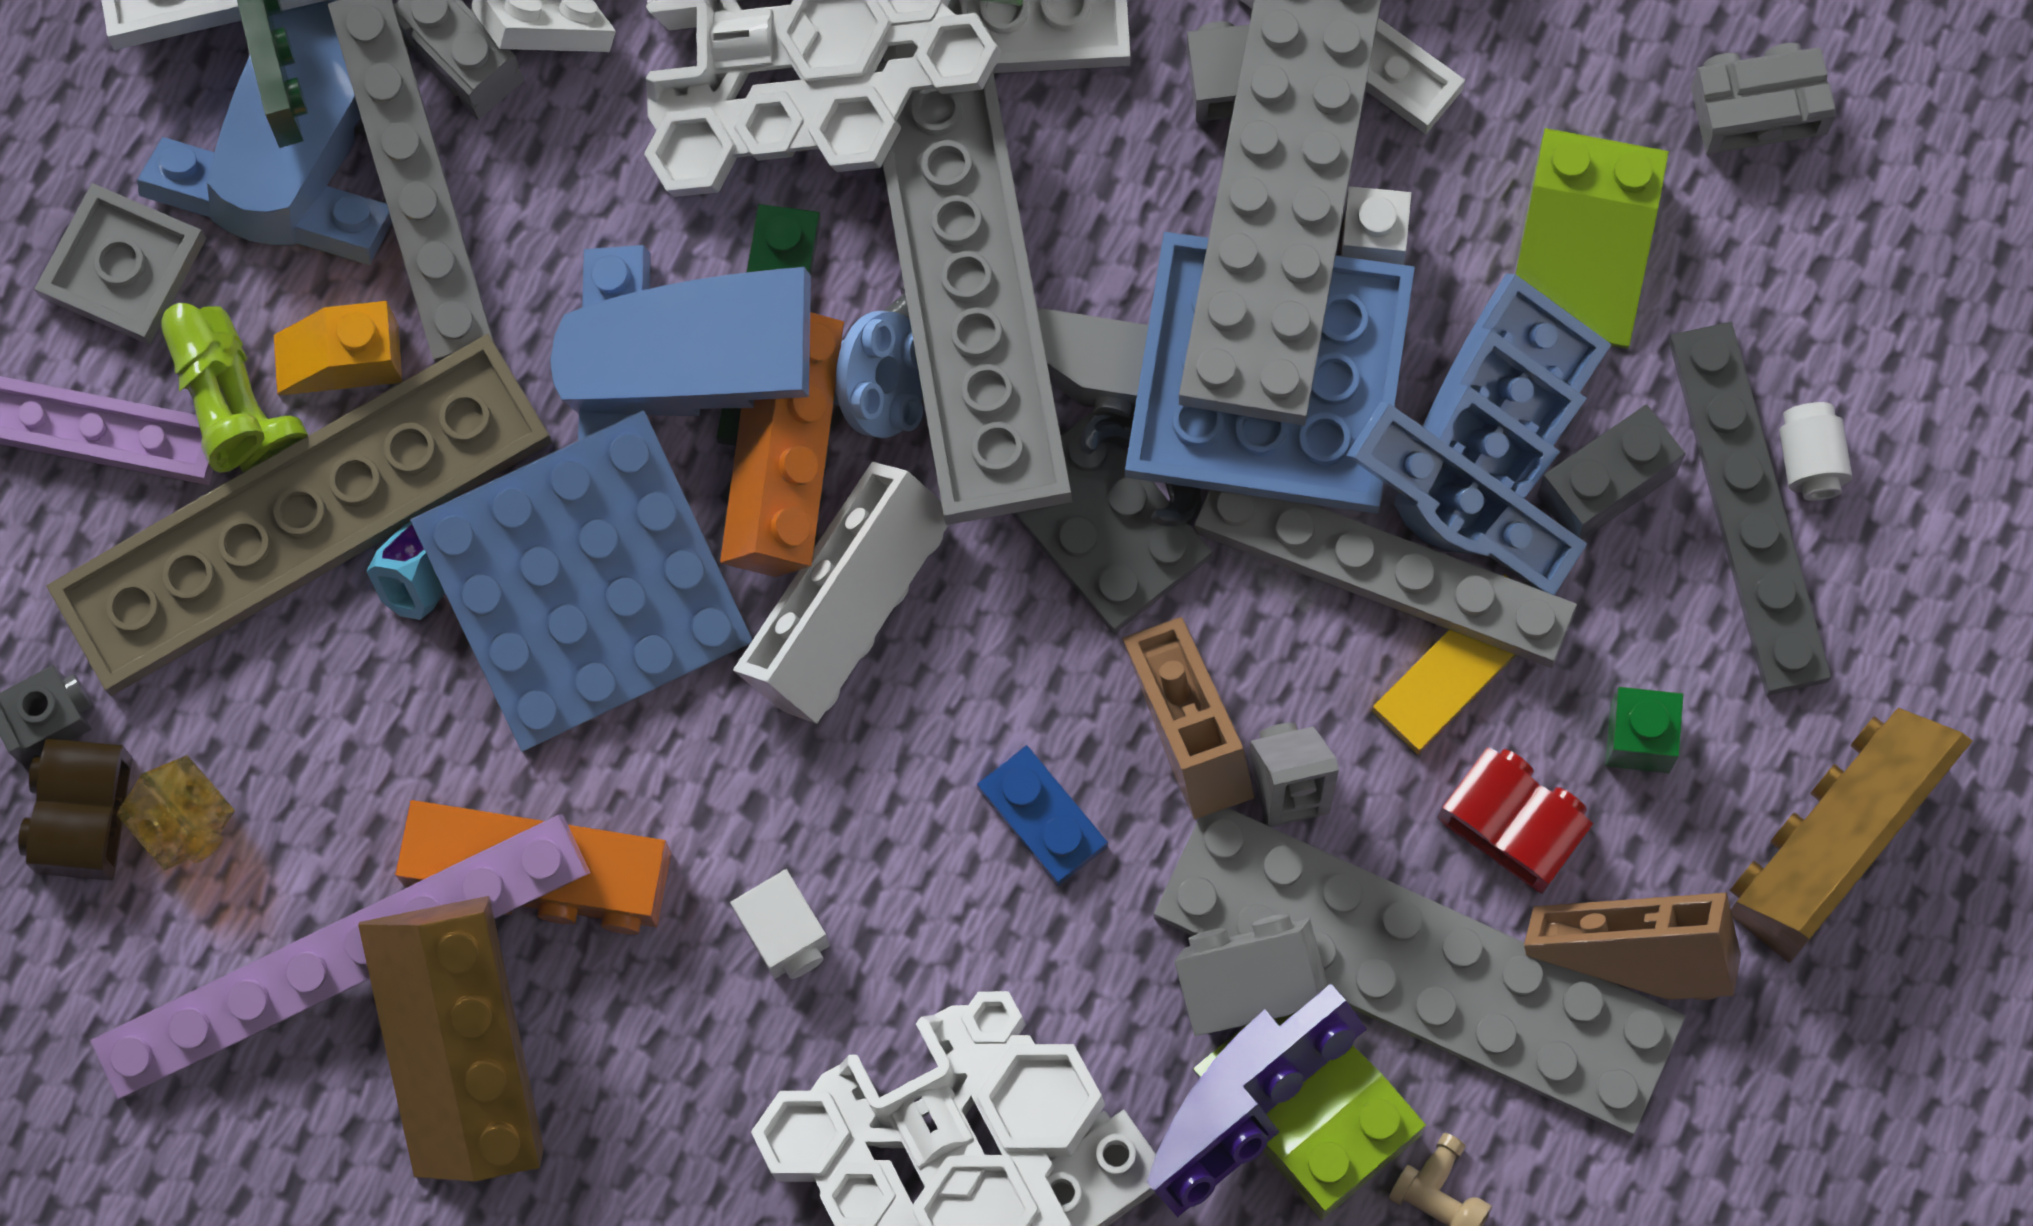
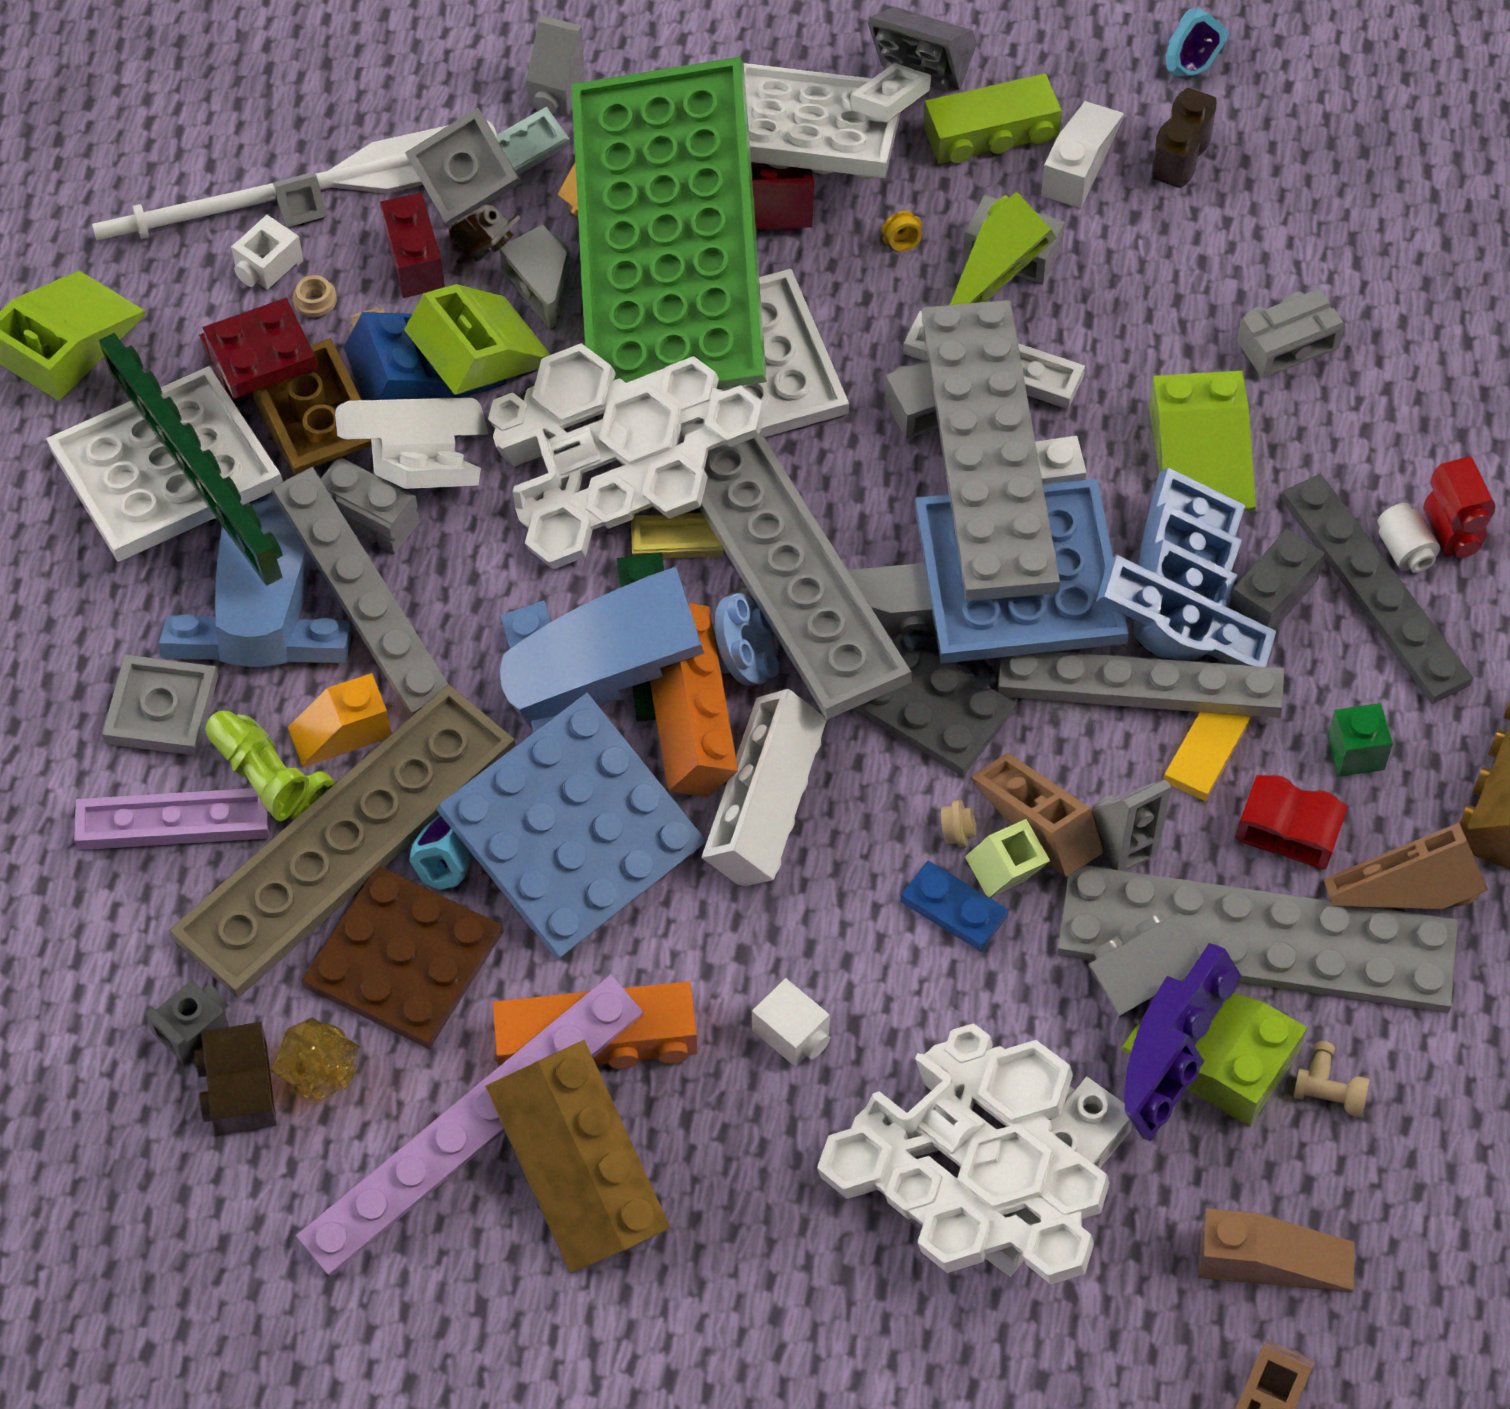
camera: 20 degrees left, 15 degrees down
none -> reddish brown plate [301,866,504,1049]
none -> light yellow tile [631,513,724,559]
none -> tan plate [941,799,976,848]
none -> yellowish green brick [965,819,1050,898]
none -> red brick [1423,456,1496,558]

